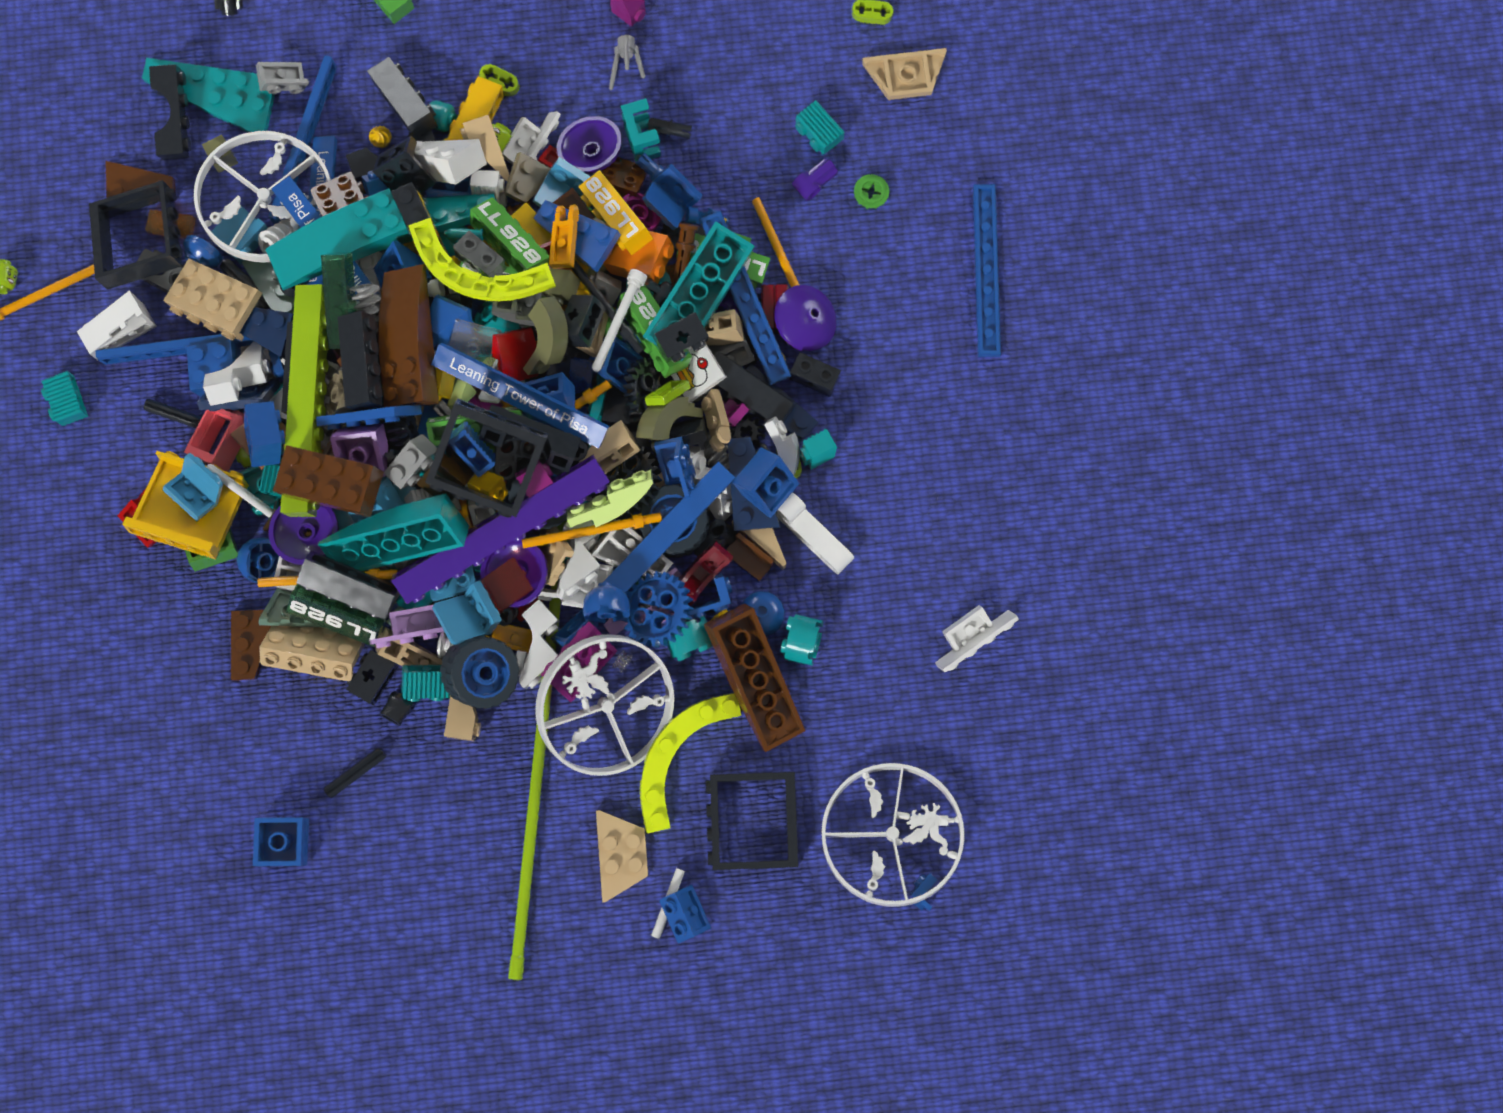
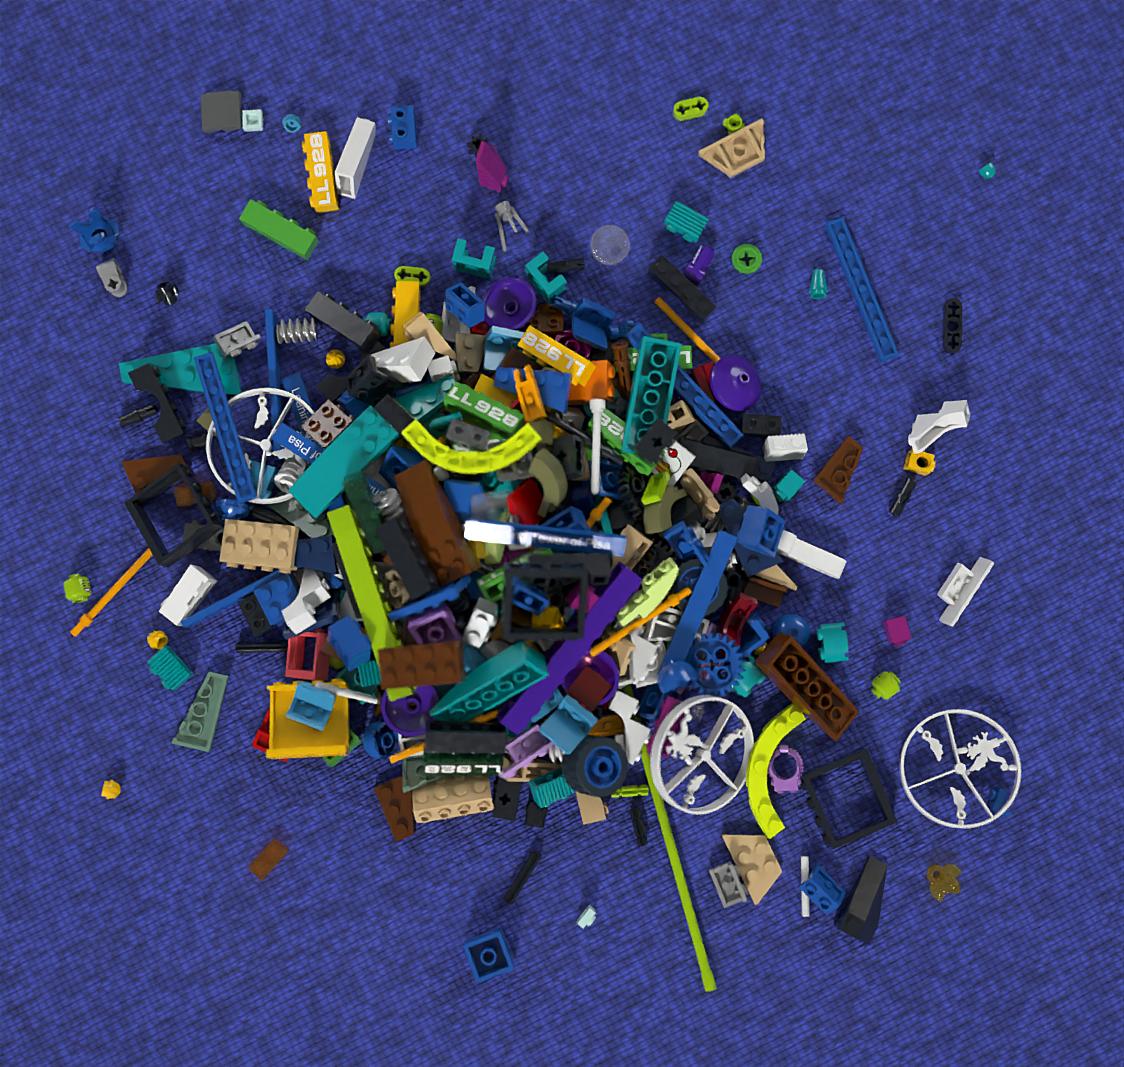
camera: 20 degrees left, 5 degrees up
none -> black pin [117,403,158,428]
none -> yellow plate [147,631,168,650]
none -> sand green wing [171,671,229,752]
none -> black bush [187,431,212,453]
none -> blue tile [193,352,258,504]
none -> black brick [237,594,278,637]
none -> clear orange plate [248,837,290,881]
none -> light grey piece [276,317,318,344]
none -> blue brick [445,282,485,328]
none -> teal panel [452,238,496,280]
none -> light aqua plate [577,905,596,928]
none -> clear piece [590,225,630,265]
none -> lime axle [611,784,649,798]
none -> black axle [630,808,648,847]
none -> black arch [647,255,717,325]
none -> light grey bracket [709,861,749,908]
none -> lime plate [723,114,745,135]
none -> white brick [763,433,808,462]
none -> medium lavender piece [767,745,804,793]
none -> teal cone [809,269,828,299]
none -> reddish brown wing [812,436,863,504]
none -> black wedge [834,855,887,944]
none -> lime head [871,671,901,700]
none -> magenta brick [882,616,911,646]
none -> black pin [889,478,917,517]
none -> yellow brick [903,449,936,476]
none -> white arch [908,400,970,453]
none -> clear yellow plate [926,864,962,902]
none -> black beam [942,298,963,354]
none -> teal hinge [979,162,996,179]

